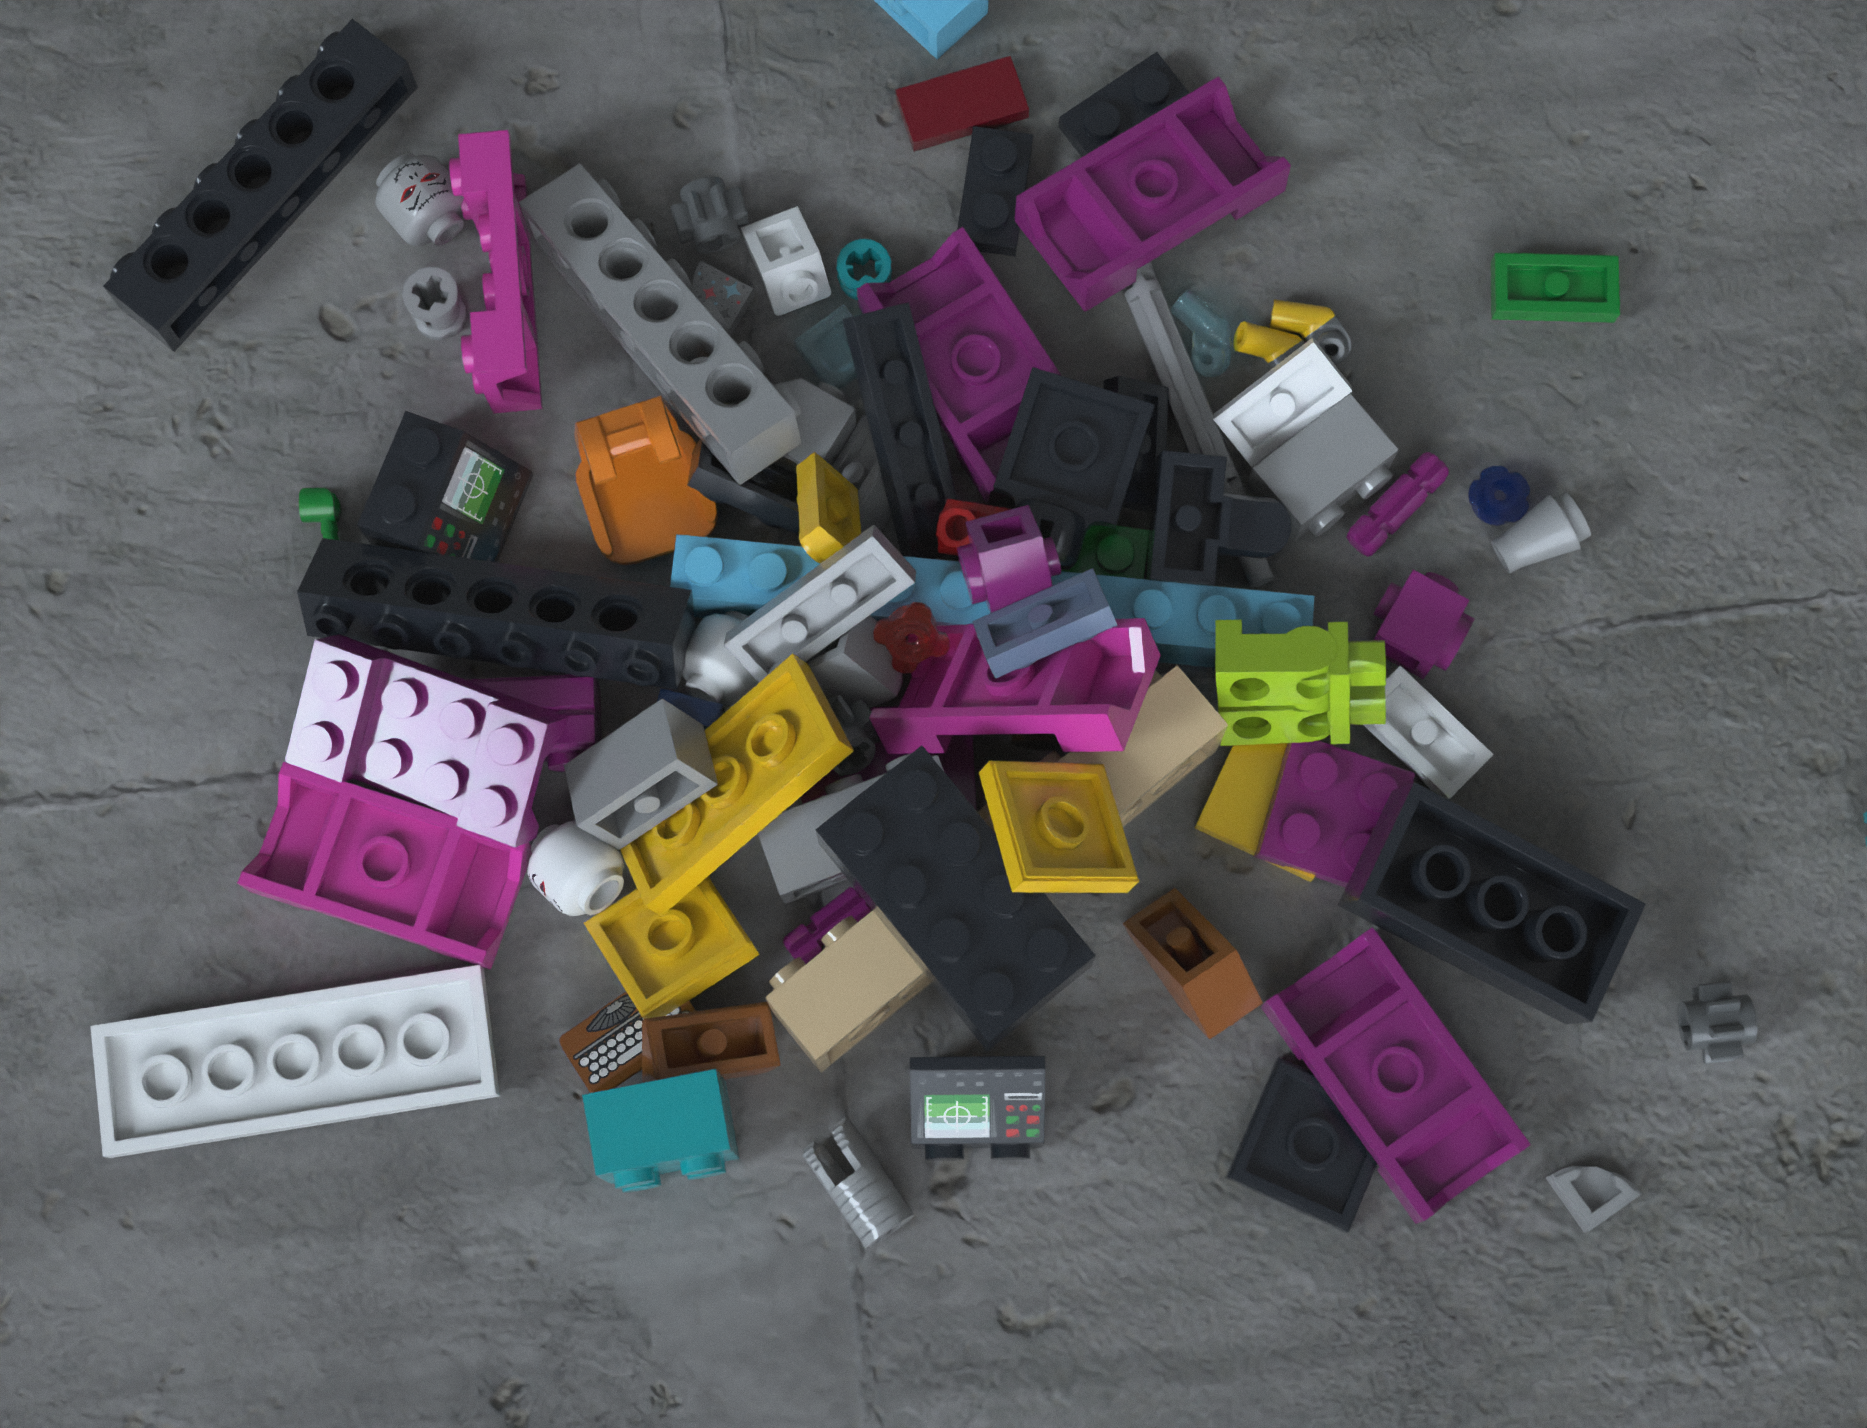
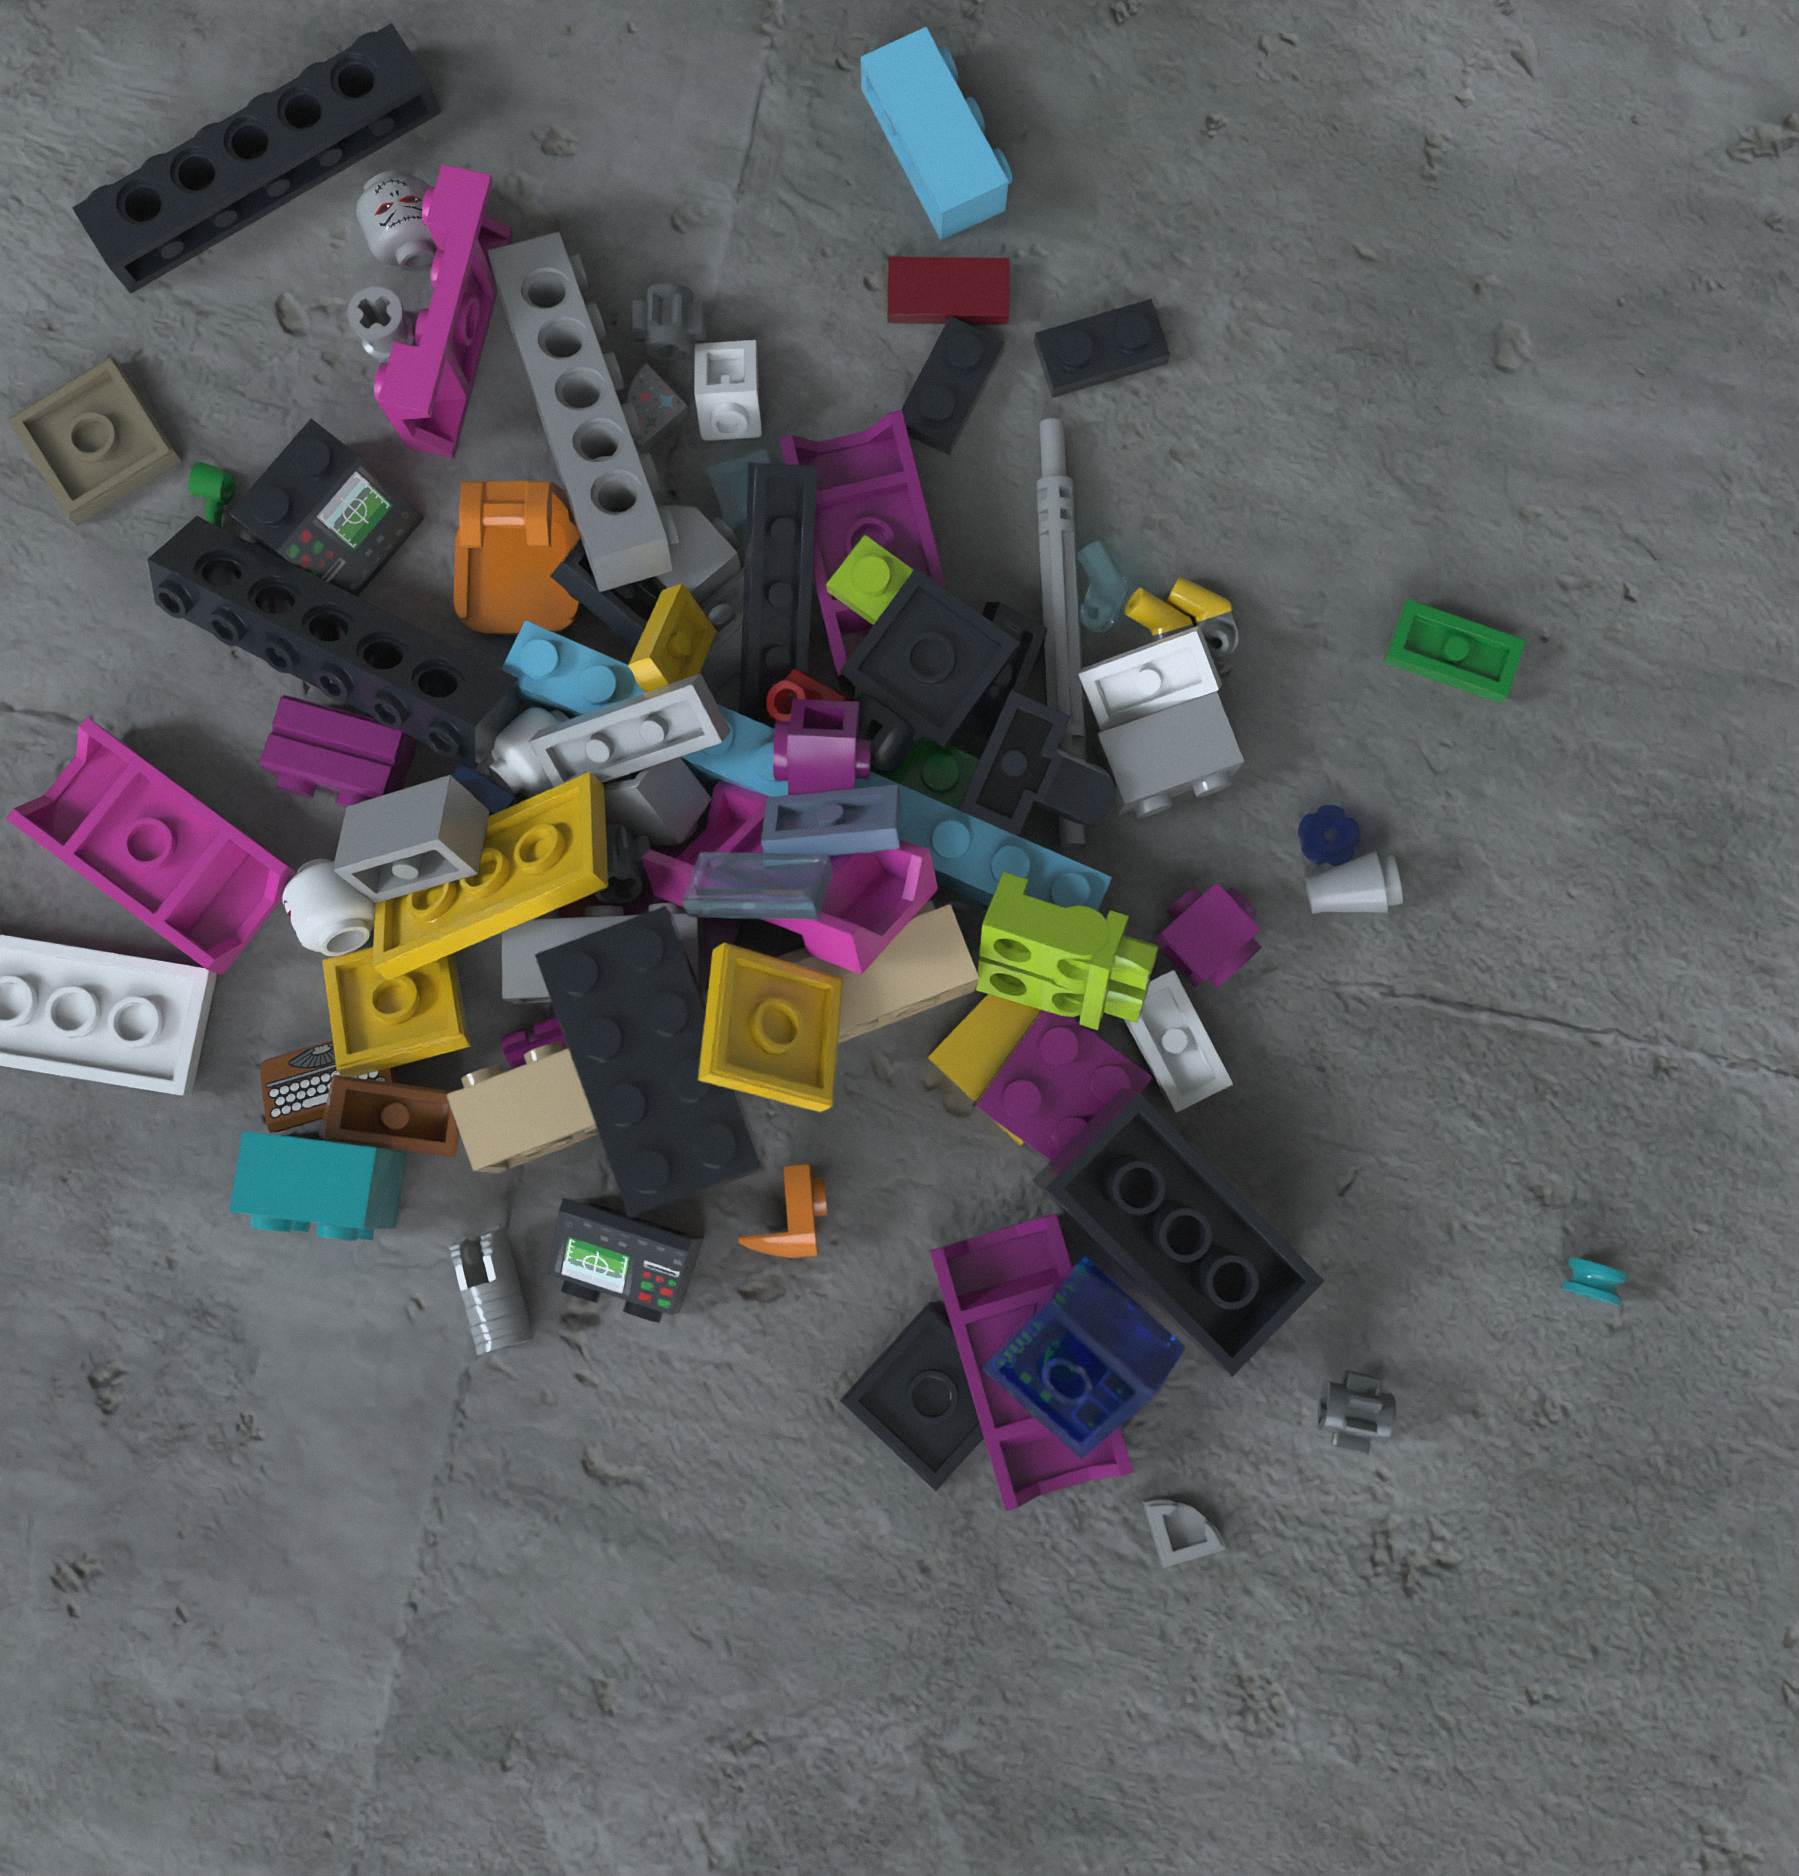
camera: 15 degrees right, 5 degrees up
piece [285,634,569,848] -> none
teal bush [836,239,892,301] -> none
clear red plate [873,602,950,673] -> none
magenta piece [1015,76,1291,312] -> none
dark orange slope [1123,888,1263,1040] -> none
magenta axle [1346,452,1449,557] -> none
none -> dark tan tile [7,355,183,525]
none -> clear light blue tile [682,852,833,920]
none -> orange plate [738,1164,828,1258]
none -> lime plate [826,535,914,625]
none -> clear blue slope [981,1256,1186,1460]

